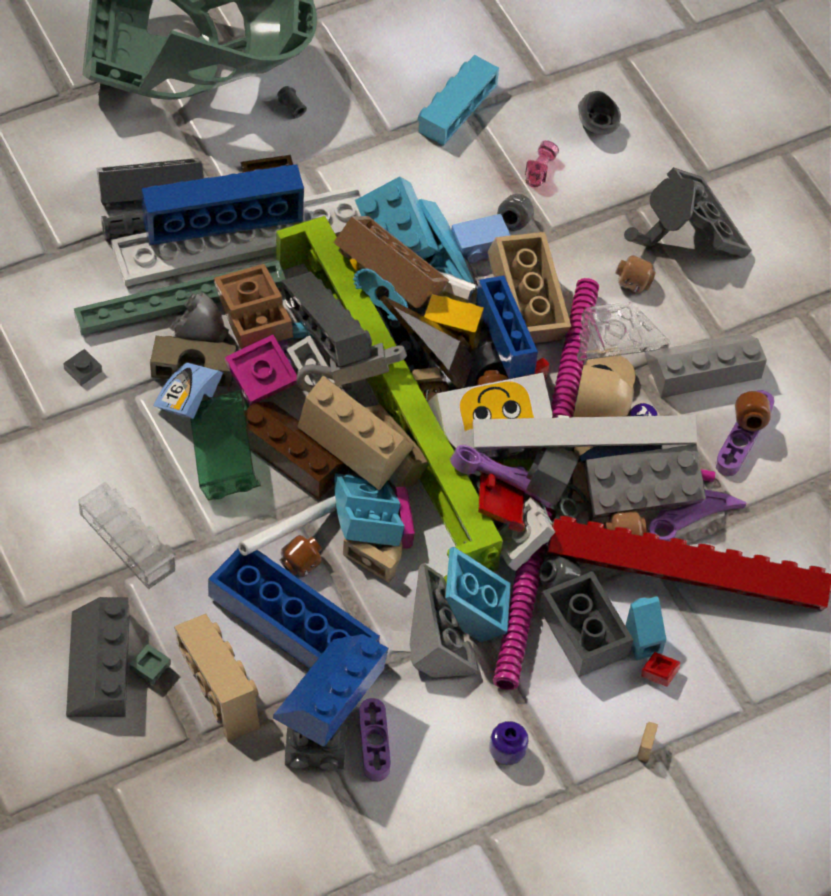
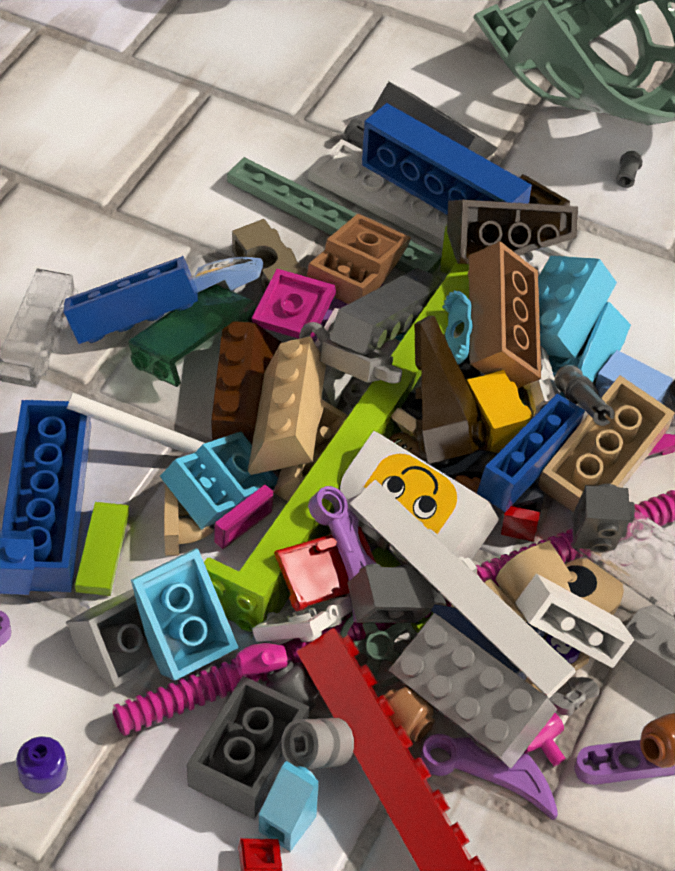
camera: 55 degrees right, 5 degrees down
dark grey plate [63,349,102,386] -> none
light grey piece [169,292,229,343] -> none
dark orange head [279,535,322,577] -> none
none -> blue brick [64,256,198,344]
none -> lime tile [75,502,129,596]
none -> dark pink piece [236,643,287,675]
none -> light grey wheel [281,718,354,770]
none -> dark brown wedge [447,200,578,264]
none -> white brick [515,573,634,668]
none -> dark grey pin [554,365,614,426]
none -> dark grey brick [572,484,635,553]

